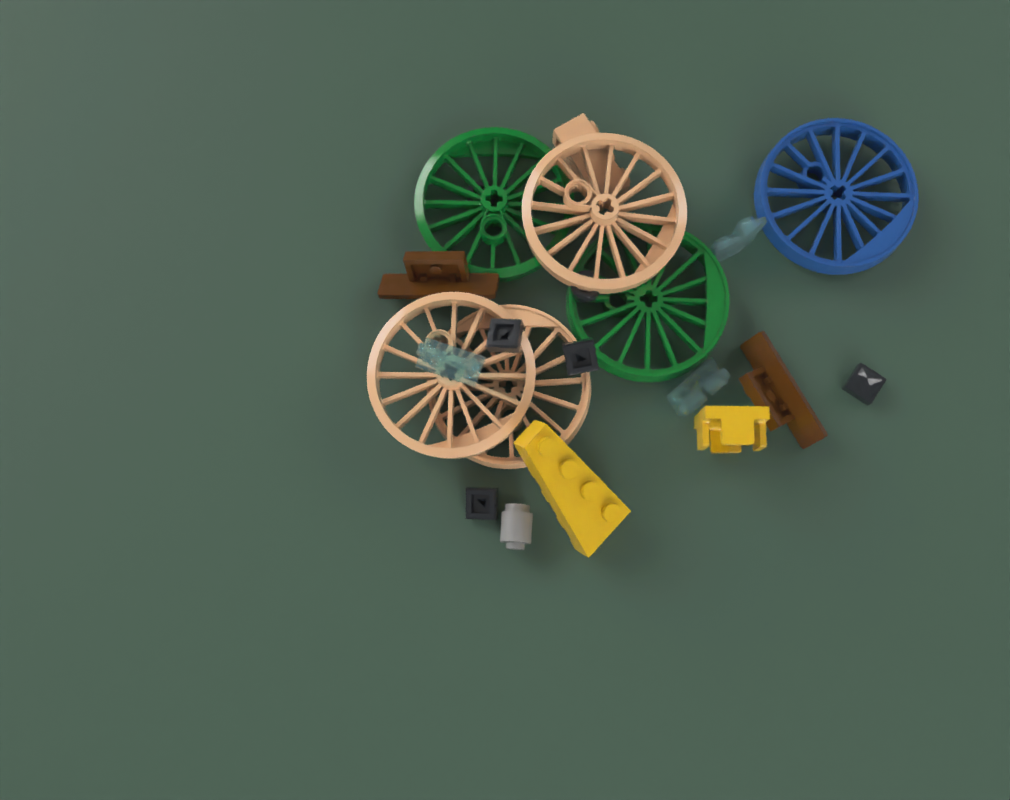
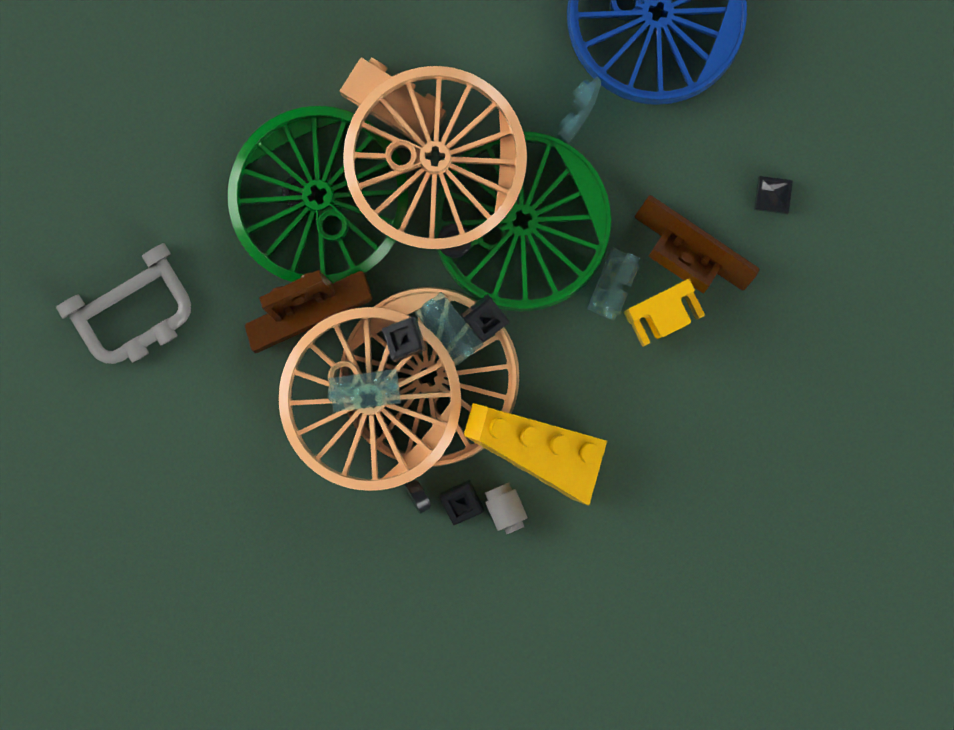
camera: 25 degrees left, 10 degrees up
none -> light grey bar [56,243,191,364]
none -> black tile [404,479,431,514]
none -> clear light blue hinge [416,292,484,366]

